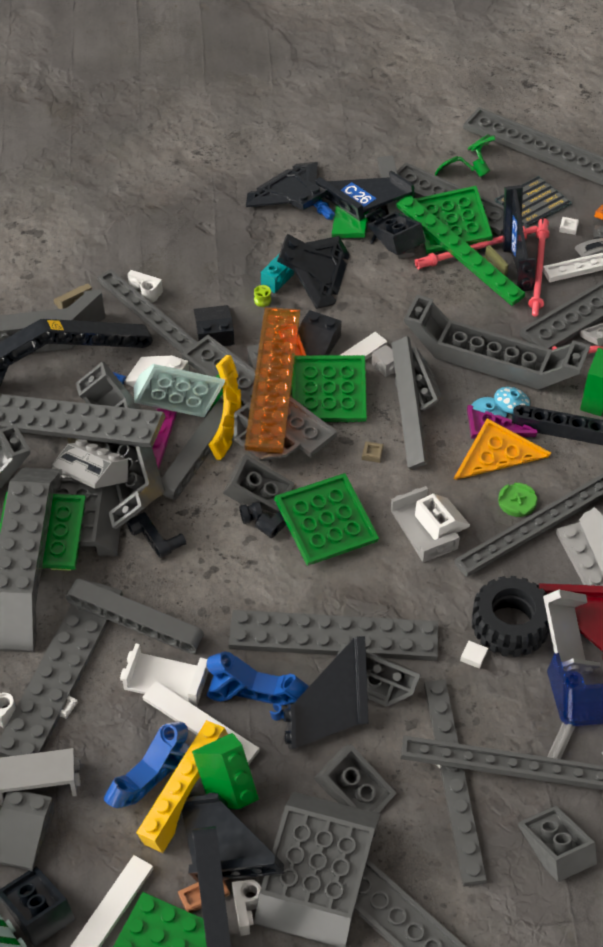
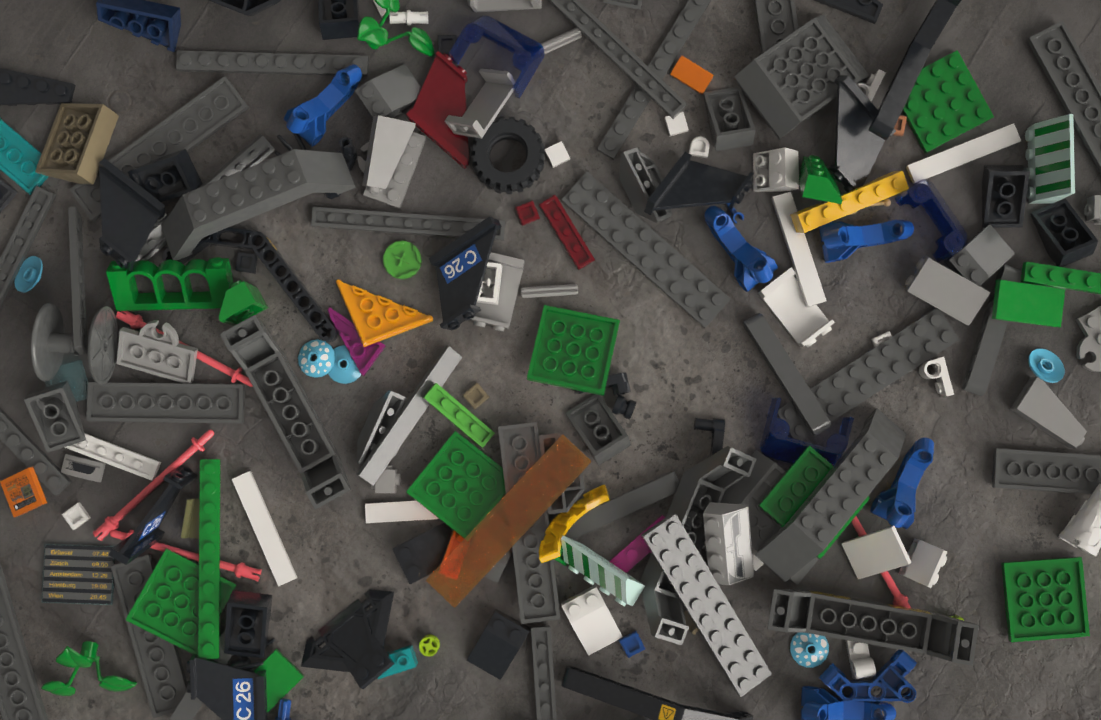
camera: 140 degrees left, 35 degrees up
none -> white tile [232,471,298,587]
none -> bright green plate [423,383,495,448]
none -> black piece [429,216,502,331]
none -> dark red tile [515,200,540,226]
none -> light grey axle [521,284,578,298]
none -> dark red tile [539,195,595,270]
none -> white tile [664,112,689,136]
none -> orange slope [670,55,714,94]
none -> white tile [689,136,710,158]
none -> white slope [753,148,799,192]
none -> clear blue windscreen [760,397,854,466]
none -> clear blue windscreen [895,180,968,262]

